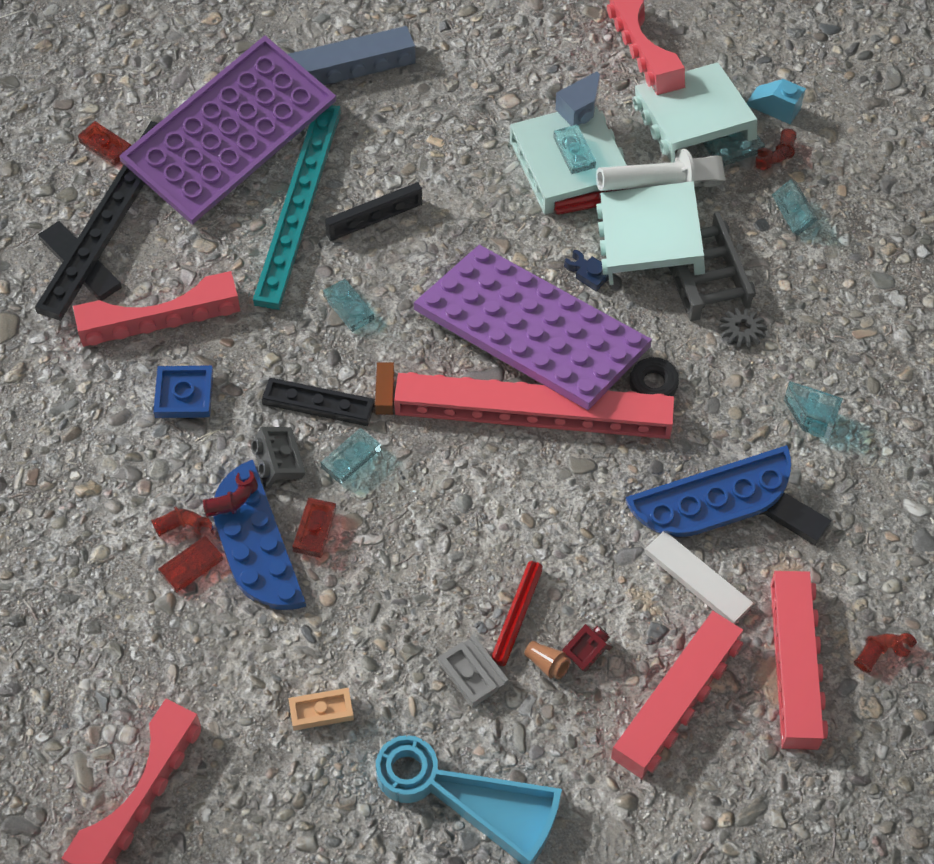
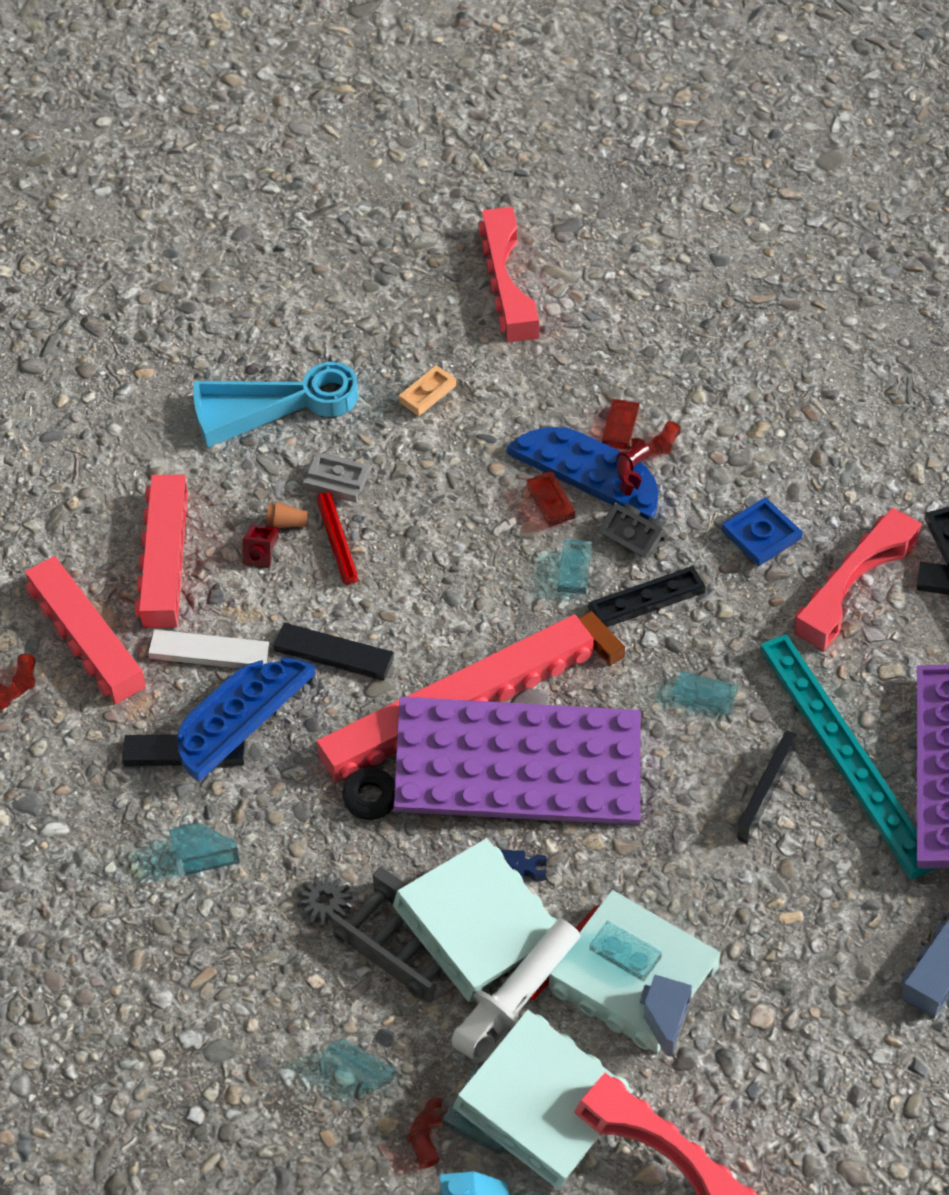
camera: 145 degrees right, 5 degrees down
none -> black tile [274,623,394,680]

